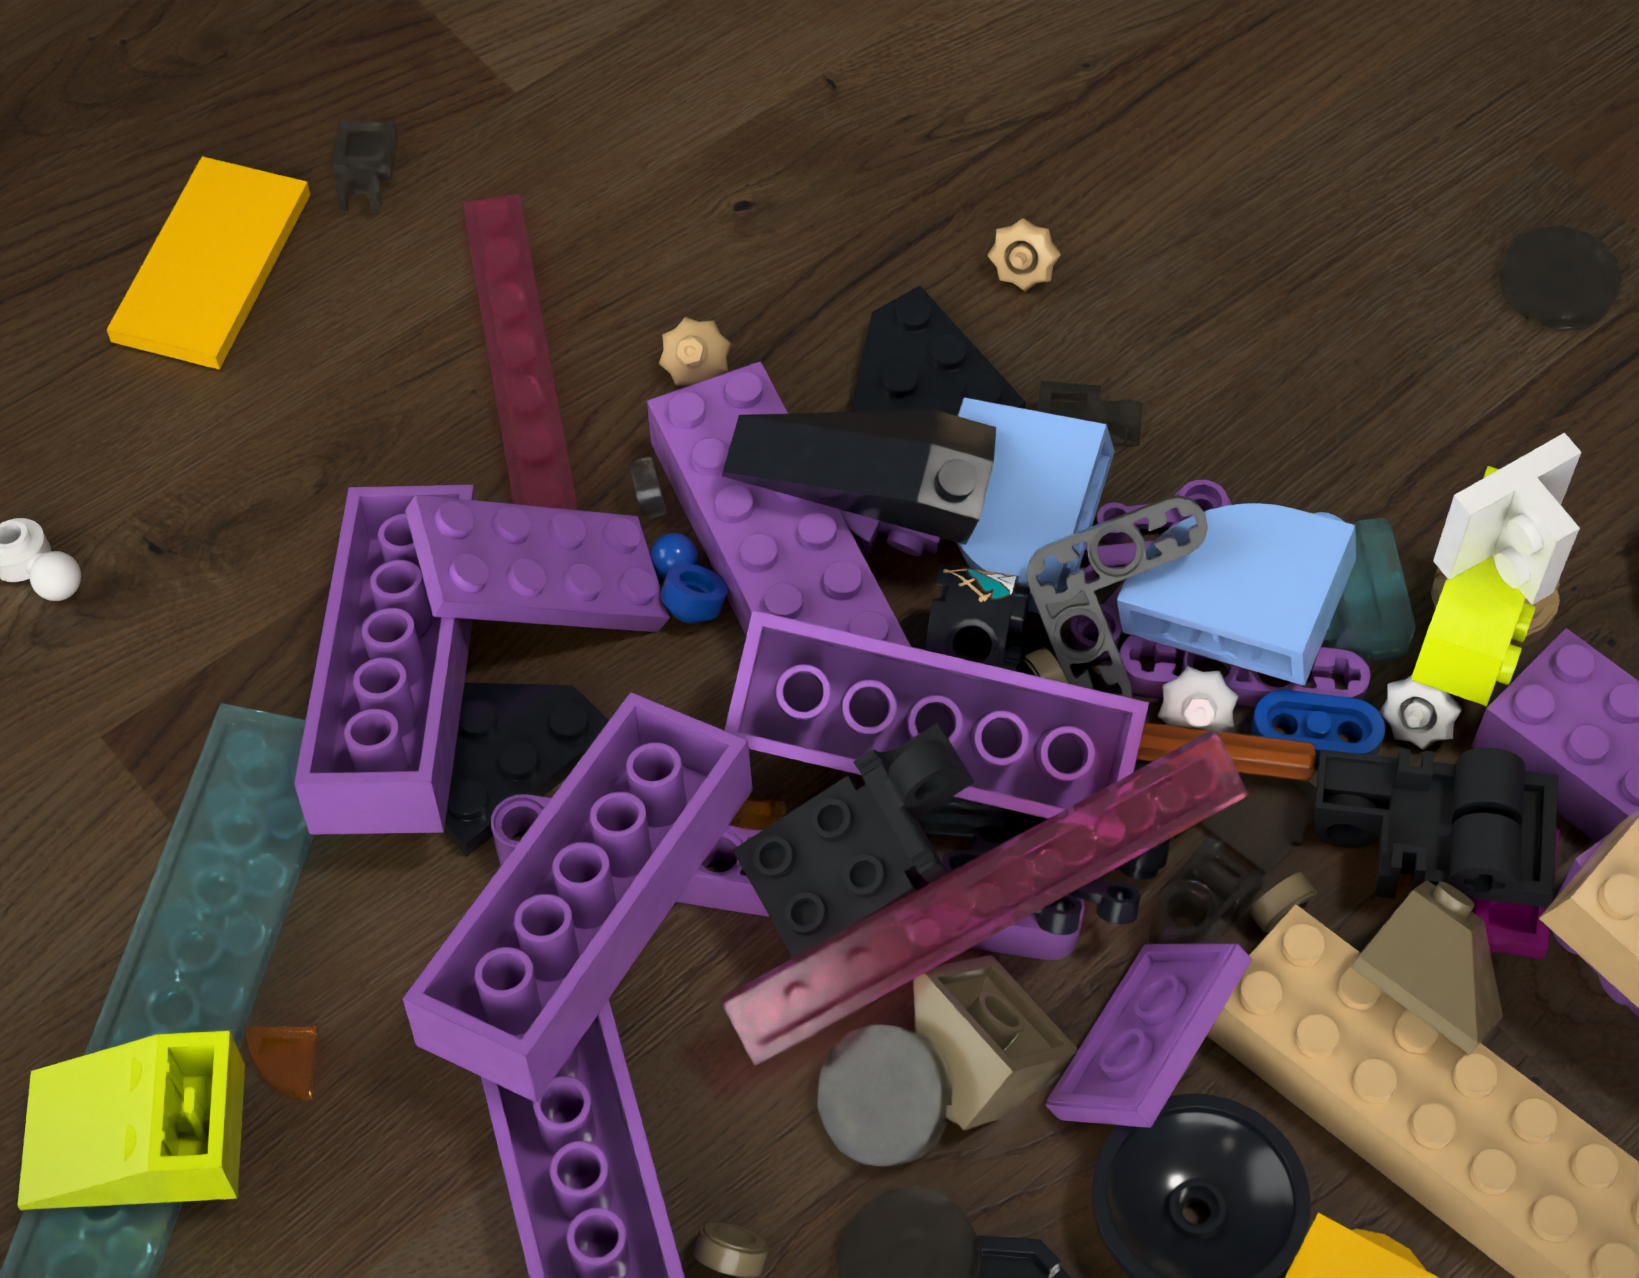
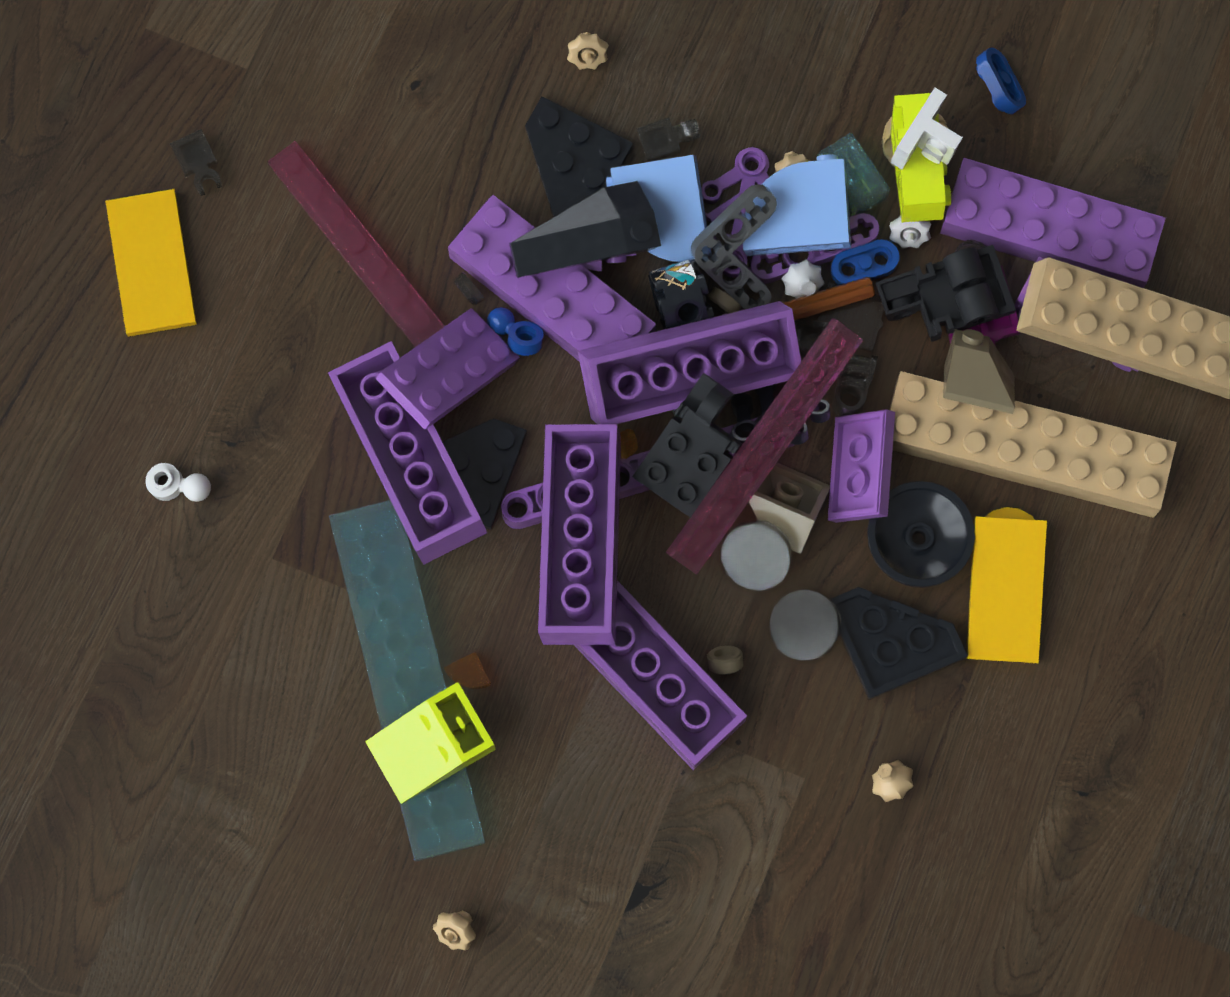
camera: 30 degrees left, 20 degrees up
tan piece [659,317,732,387] -> none
dark tan tile [1248,872,1317,933] -> none

